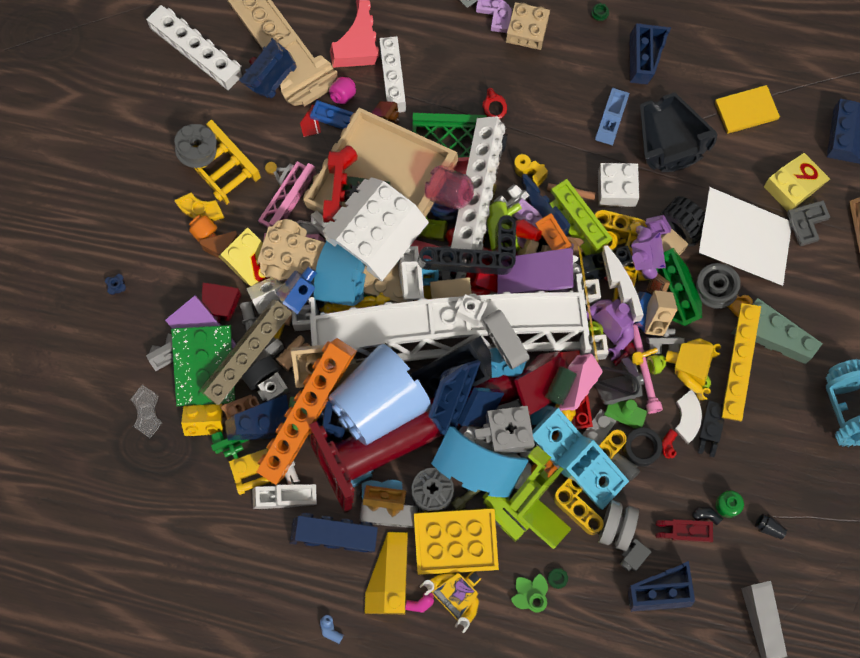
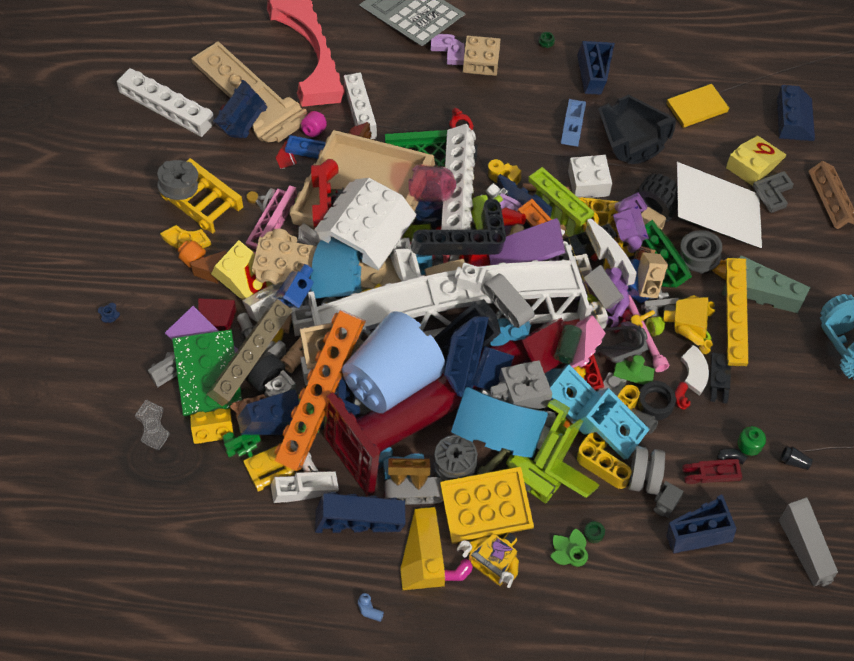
camera: 10 degrees left, 15 degrees down
none -> light grey hinge [584,265,624,309]

